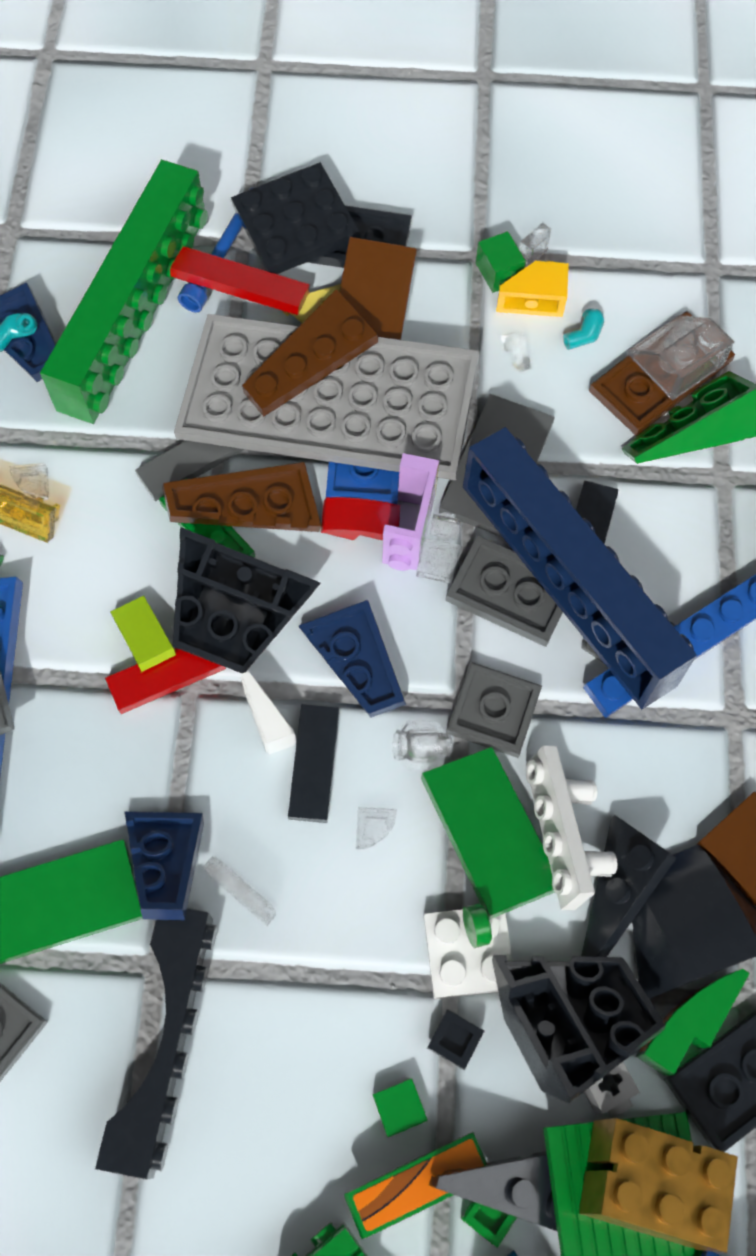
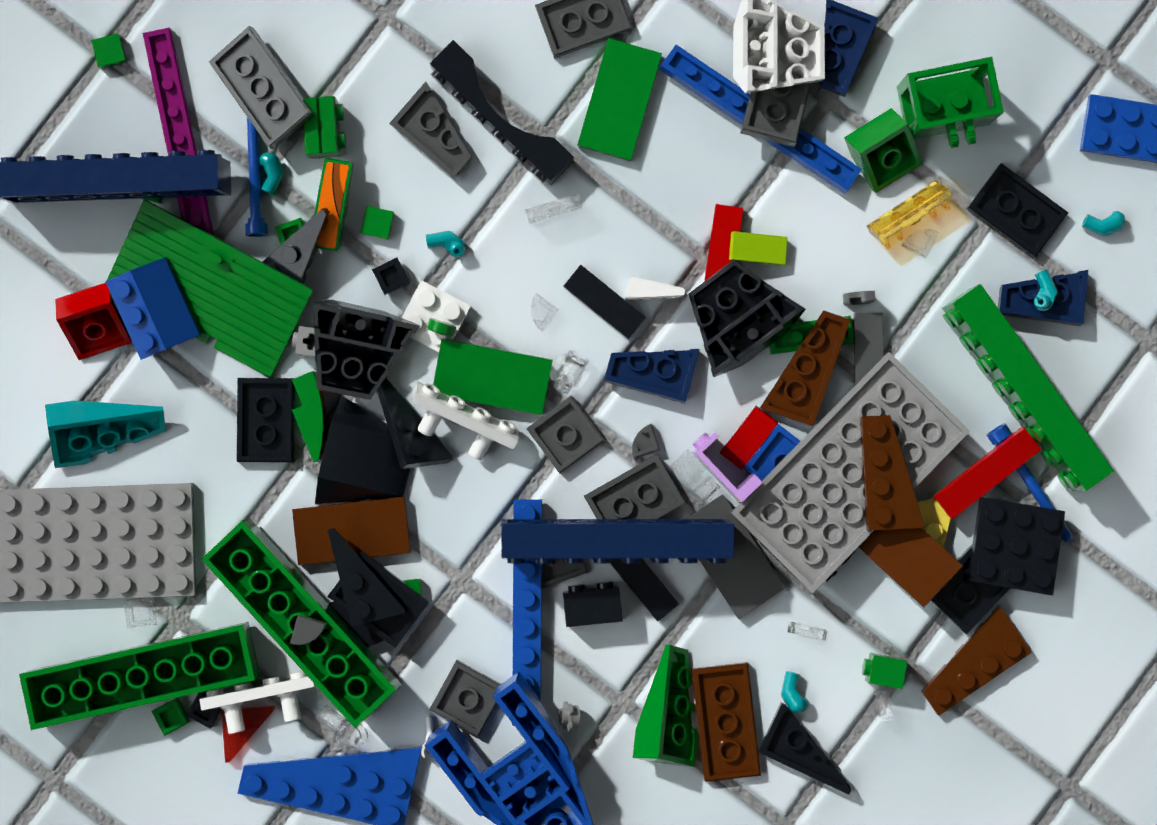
camera: 125 degrees right, 20 degrees up
dark blue wing [124,811,204,920] -> none
yellow slope [496,261,569,317] -> none
pearl gold piece [579,1118,738,1253] -> none
clear slope [627,316,735,401] -> none
none -> dark grey wing [389,81,472,180]
none -> teal arm [426,231,466,257]
none -> black brick [563,581,623,627]
none -> dark grey tile [632,424,660,459]
none -> black wing [758,702,851,795]
none -> dark grey tile [843,290,875,305]
none -> reddish brown wing [921,605,1032,716]

